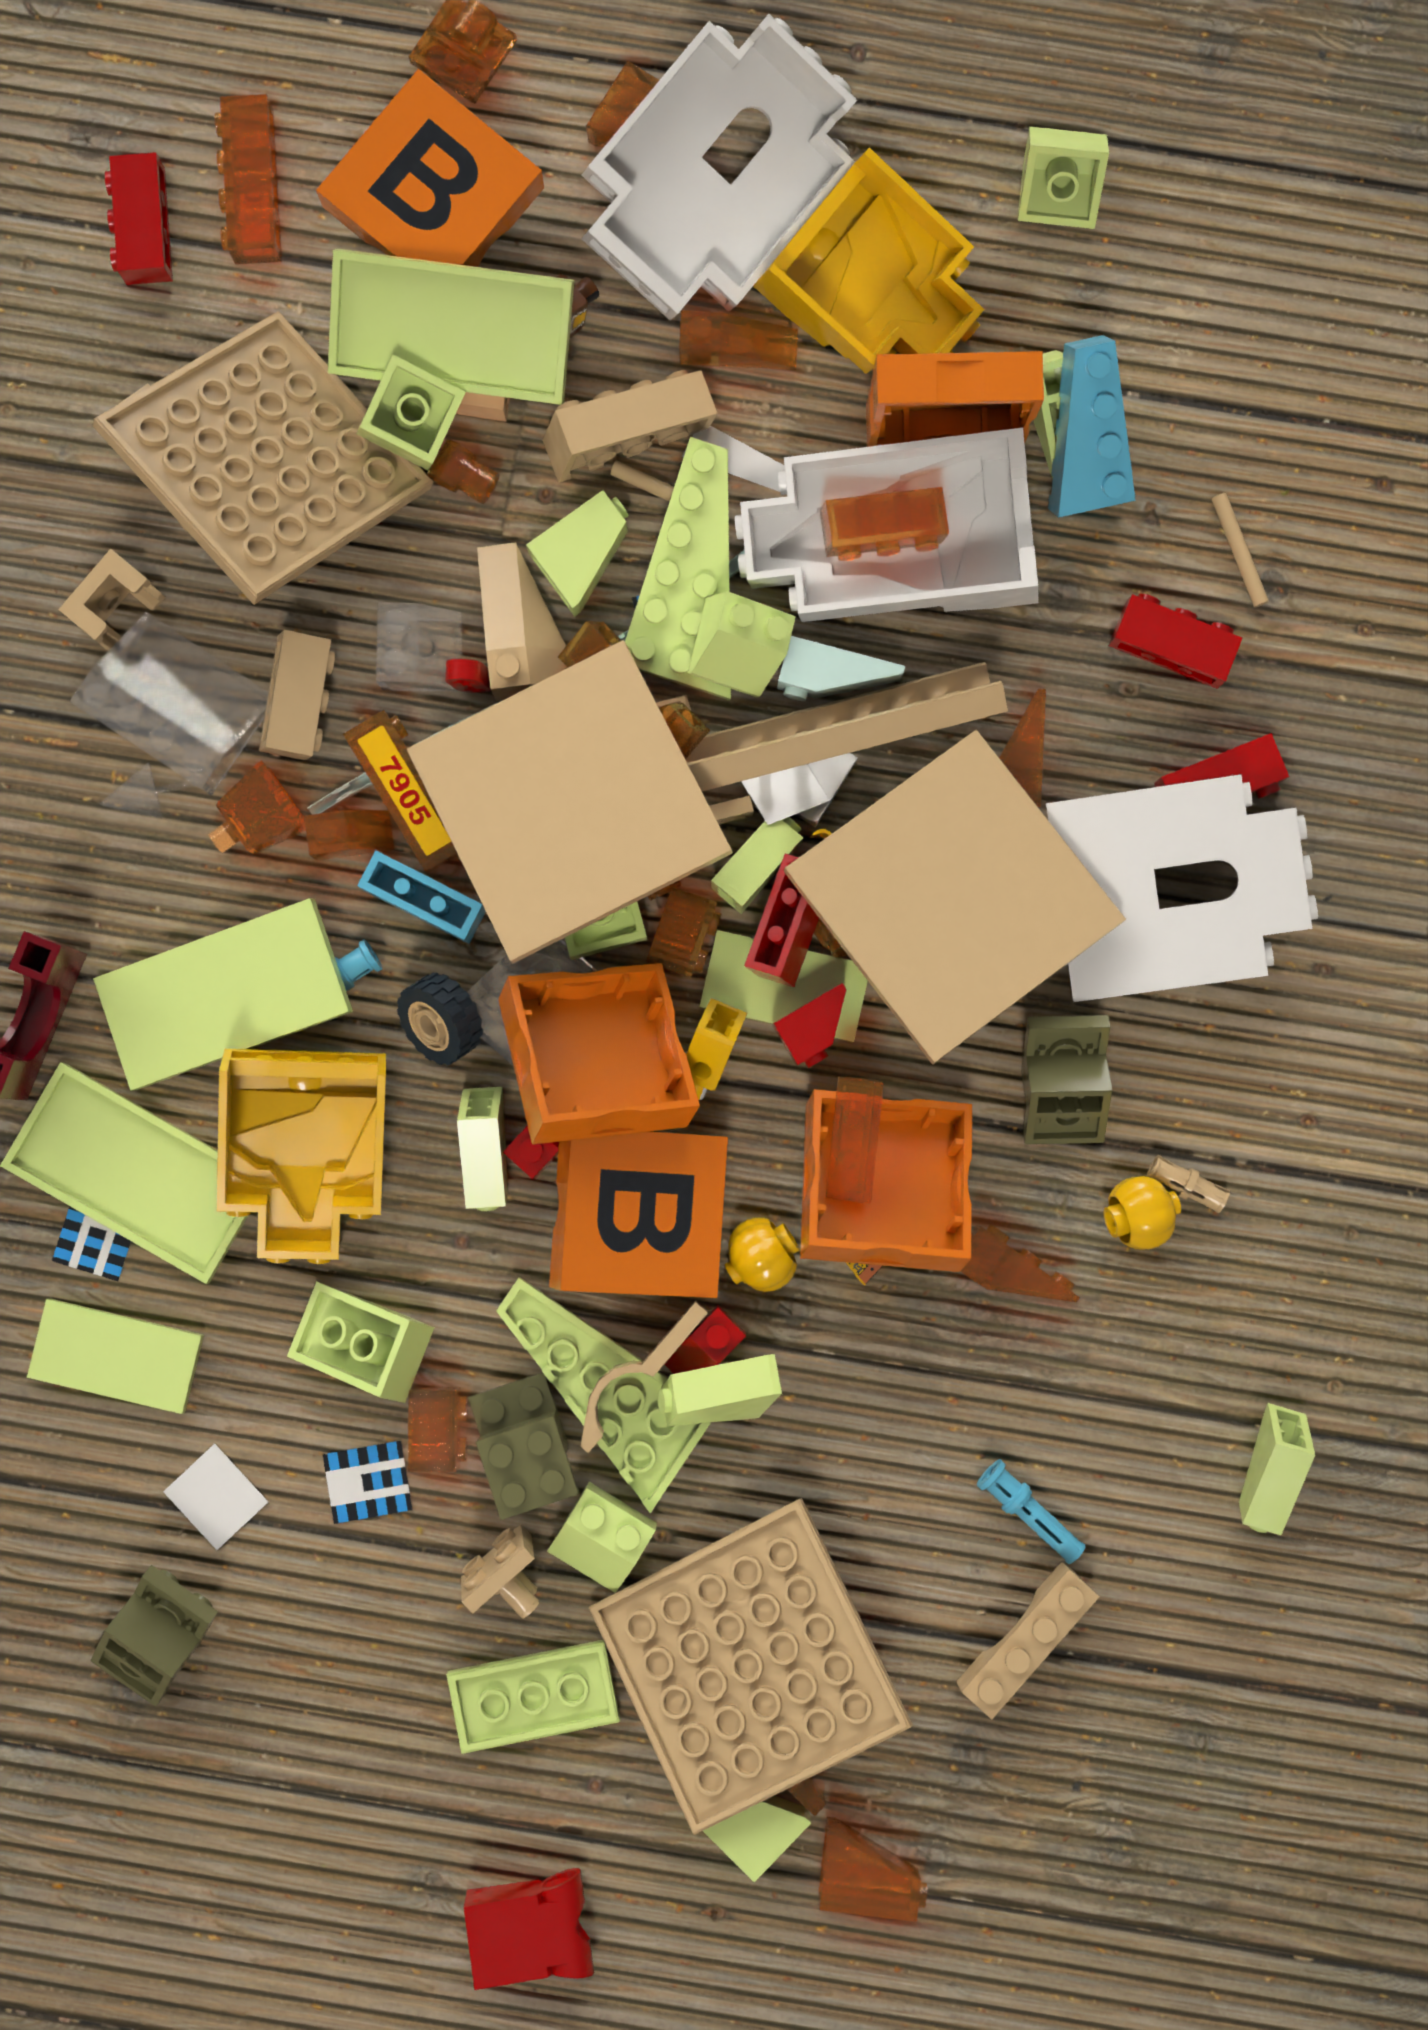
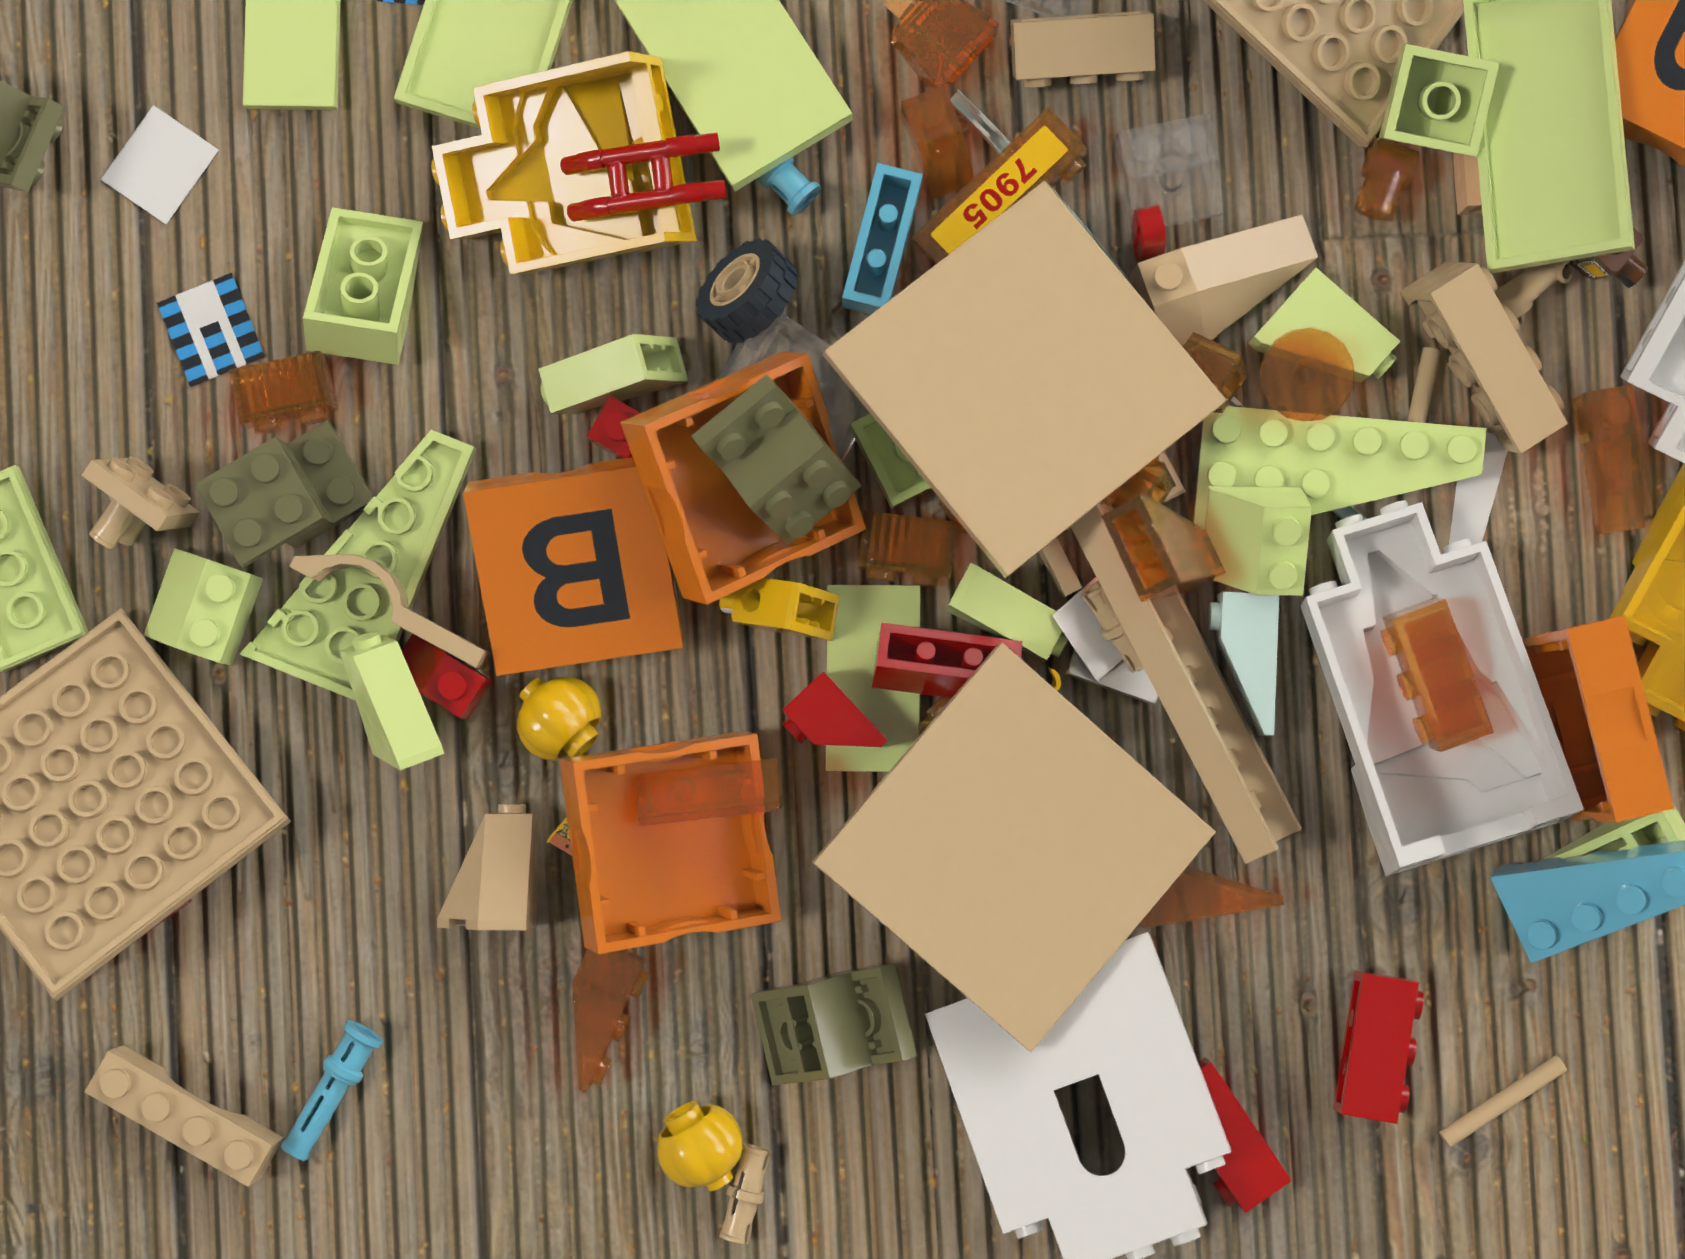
camera: 85 degrees right, 0 degrees up
none -> tan slope [437,804,538,930]
none -> red piece [560,132,726,222]
none -> olive bracket [692,374,862,545]
none -> tan pin [1081,581,1144,673]
none -> clear orange slope [1101,494,1226,602]
none -> clear orange plate [1259,327,1354,422]
none -> tan piece [1495,260,1573,325]

